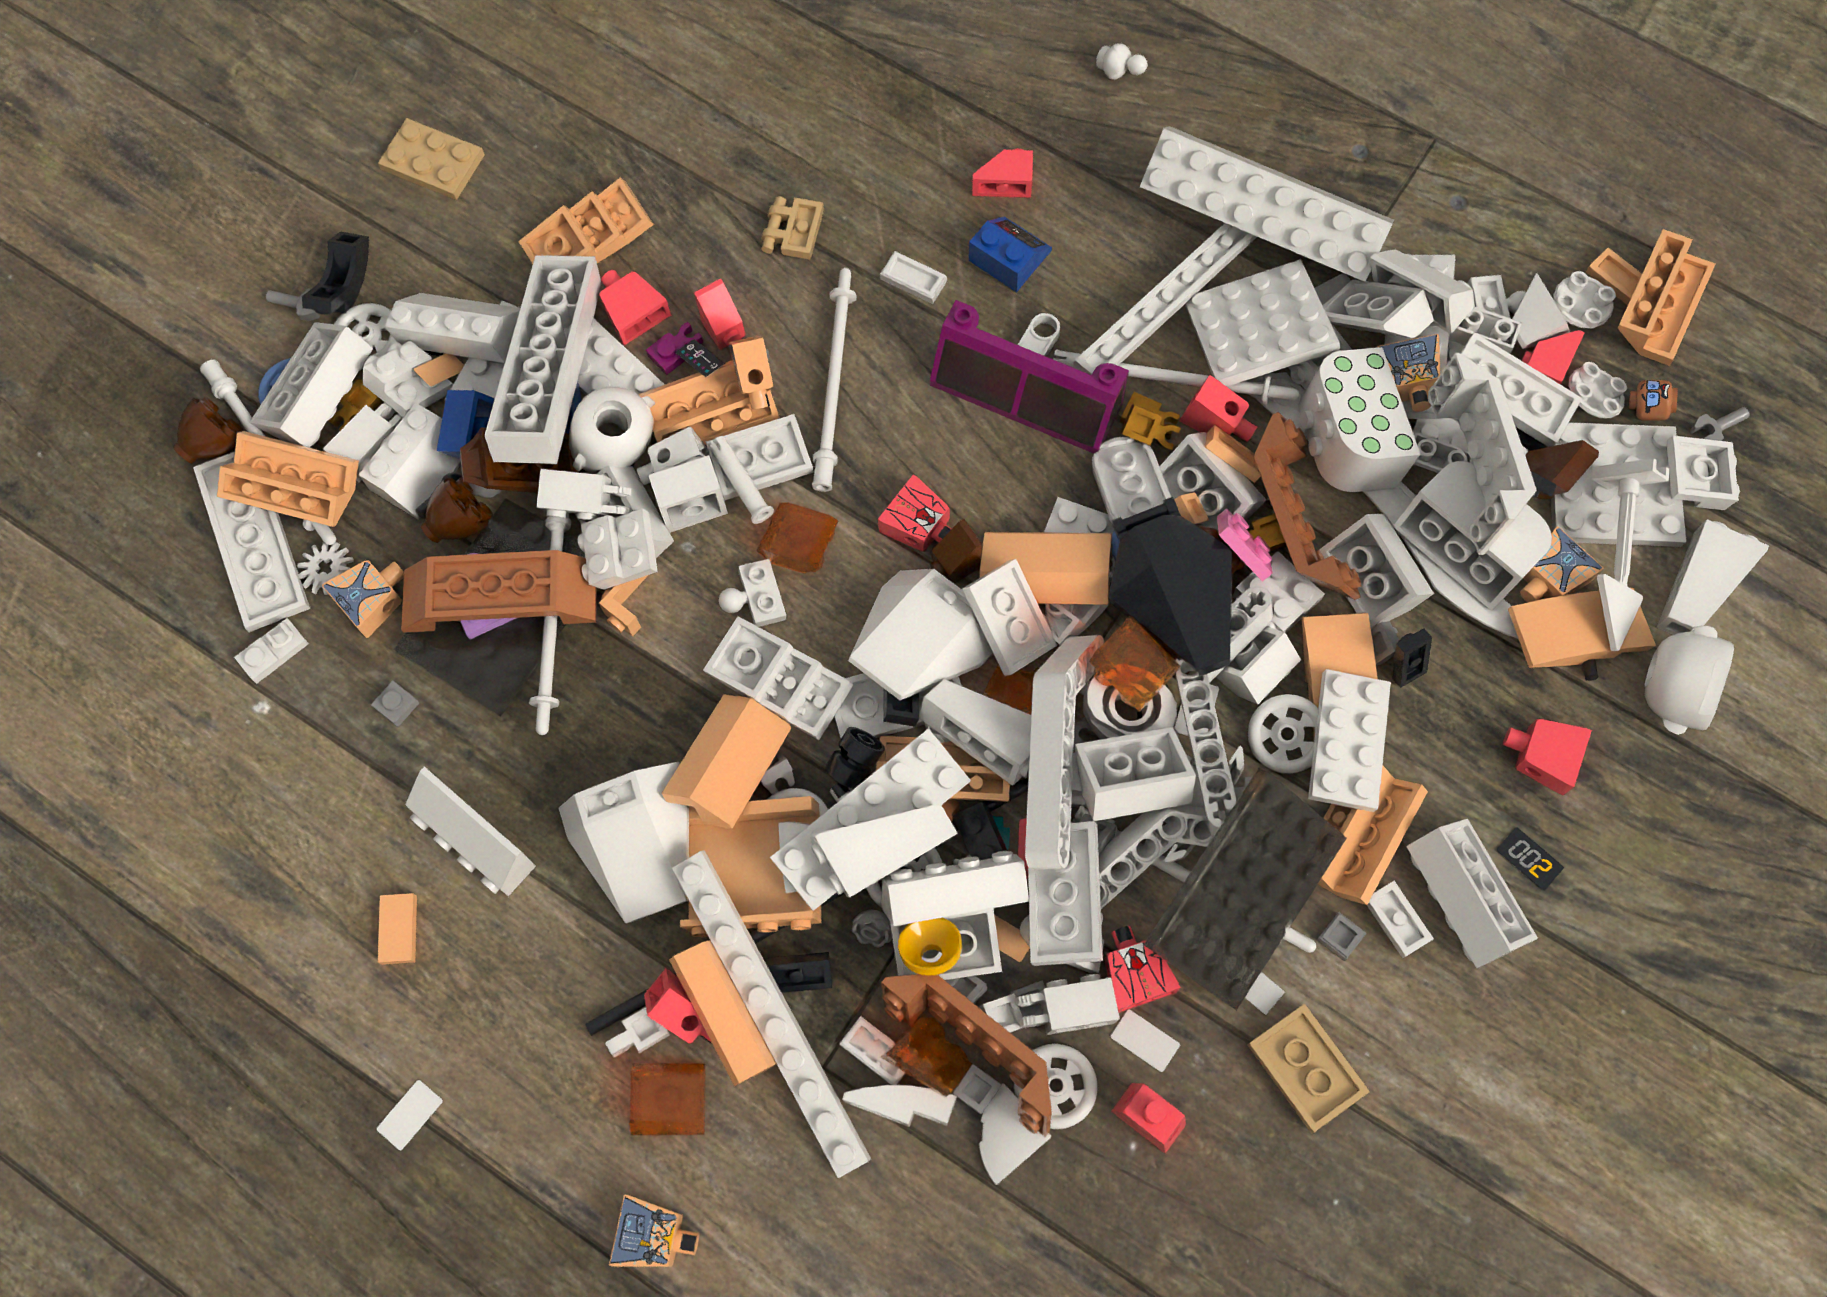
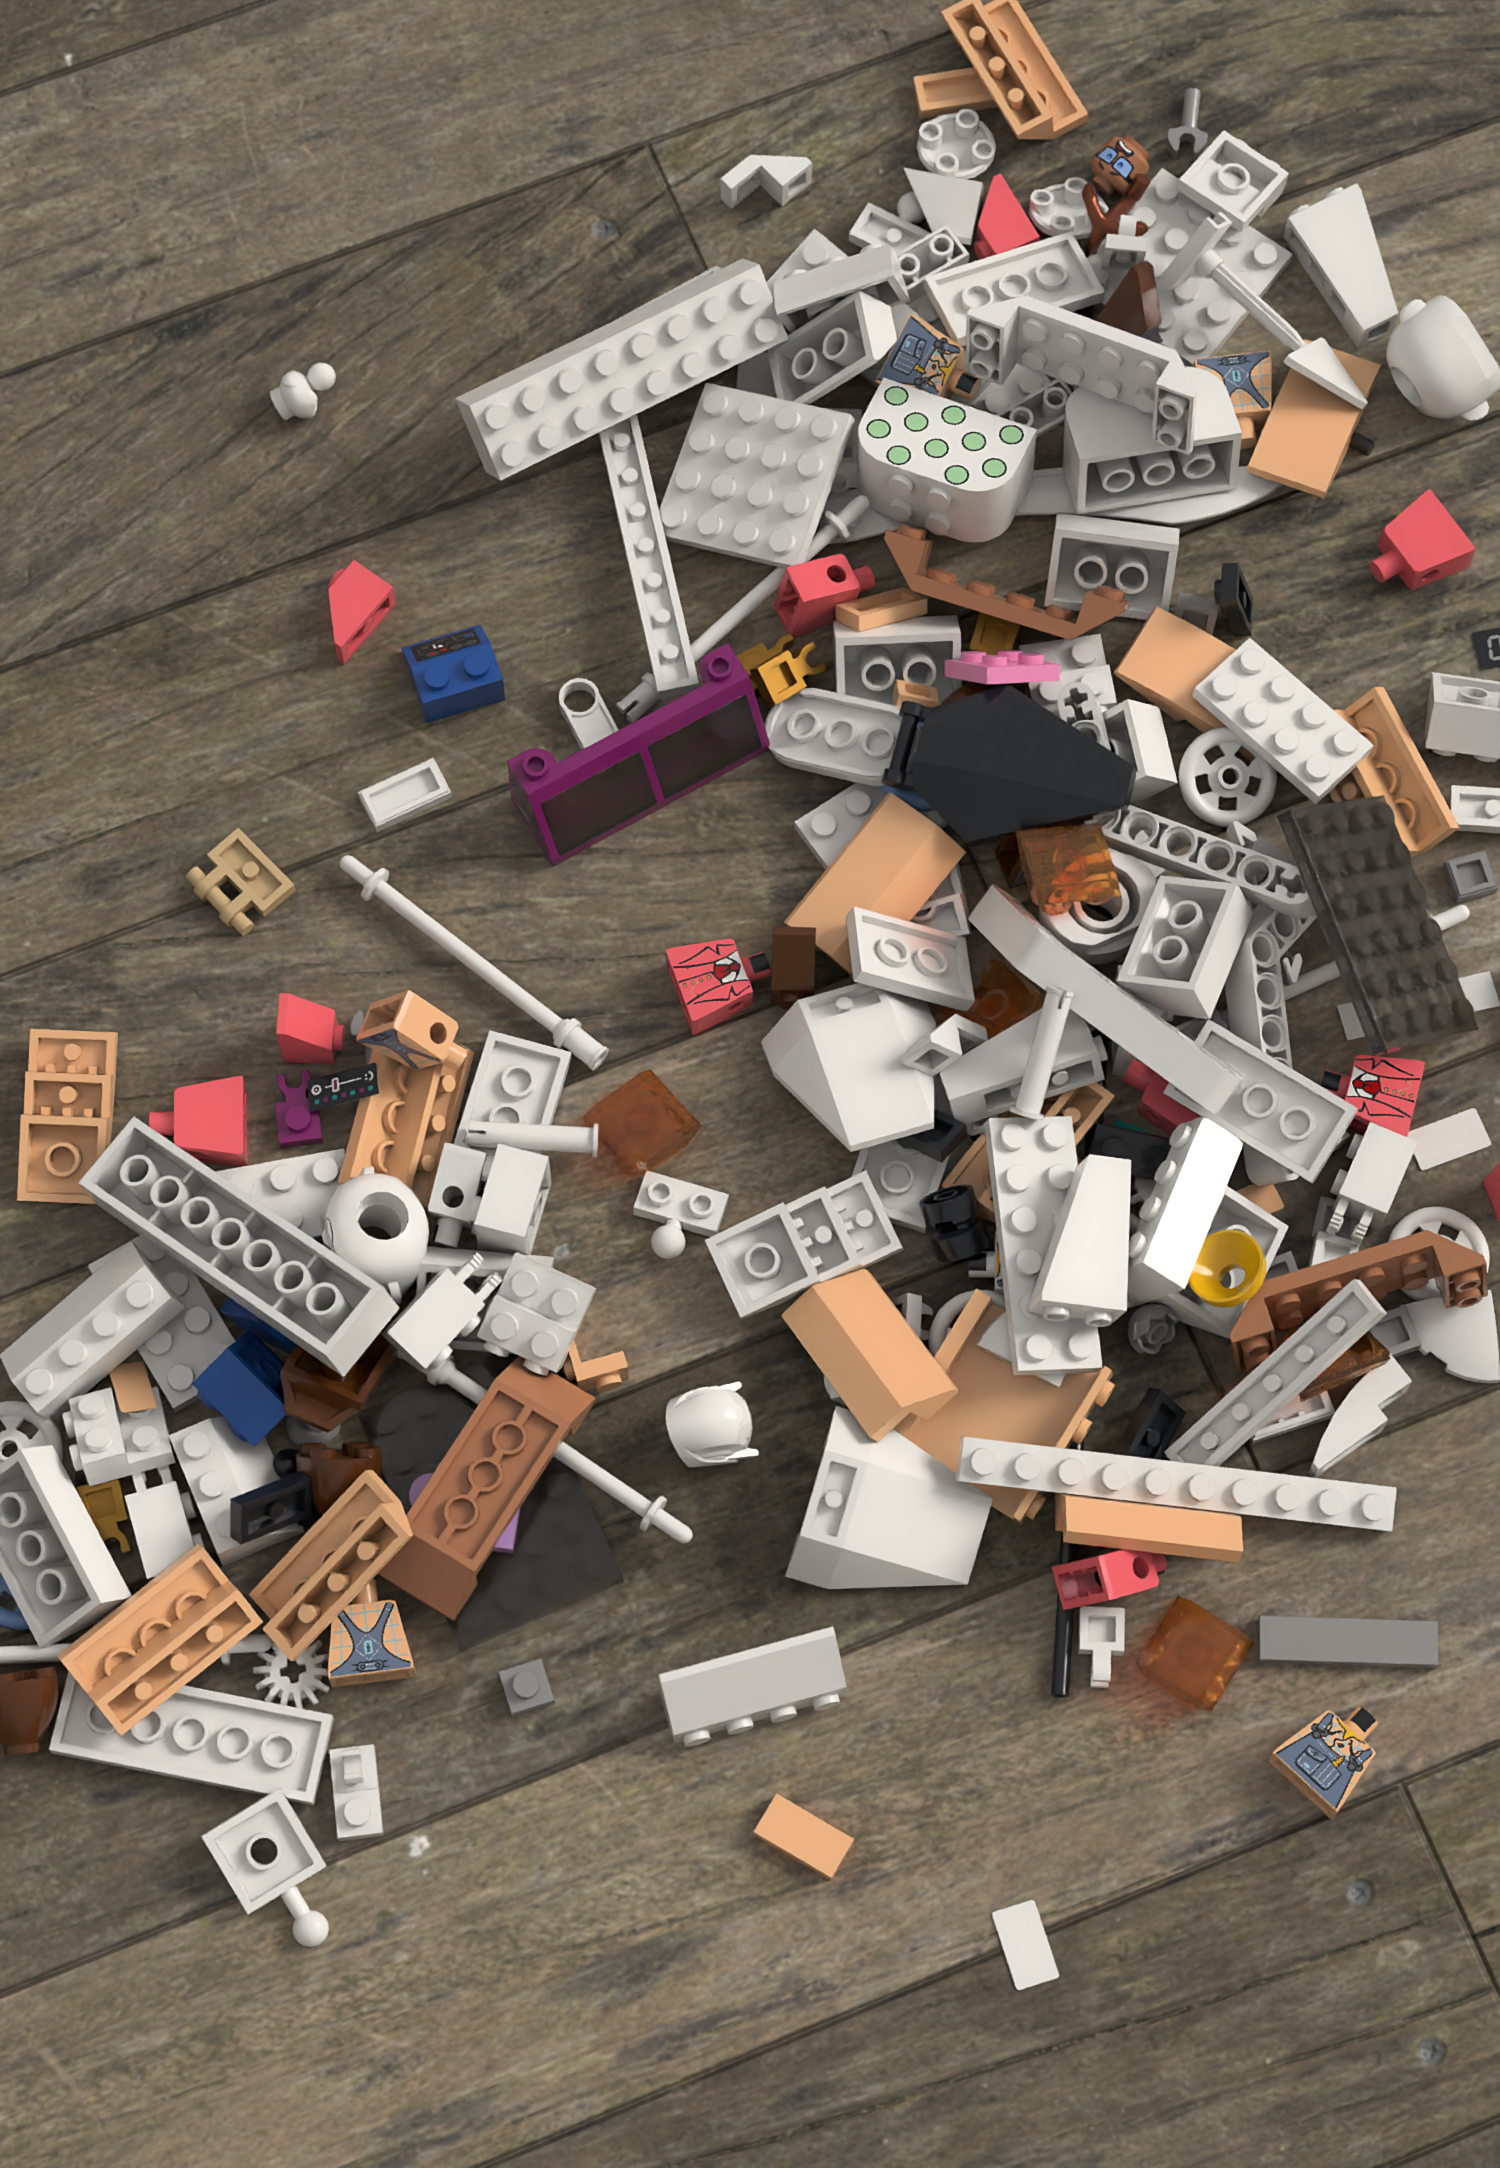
camera: 60 degrees left, 0 degrees up
none -> white plate [201,1787,329,1947]
none -> black plate [230,1471,313,1545]
none -> light nougat slope [248,1470,413,1661]
none -> white helmet [666,1382,759,1467]
none -> white slope [720,155,812,209]
none -> white slope [900,1014,988,1077]
none -> white pin [1010,986,1074,1120]
none -> copper piece [1082,174,1151,255]
none -> white plate [1101,215,1148,271]
none -> white plate [1164,1279,1387,1467]
none -> light grey tile [1258,1615,1438,1668]

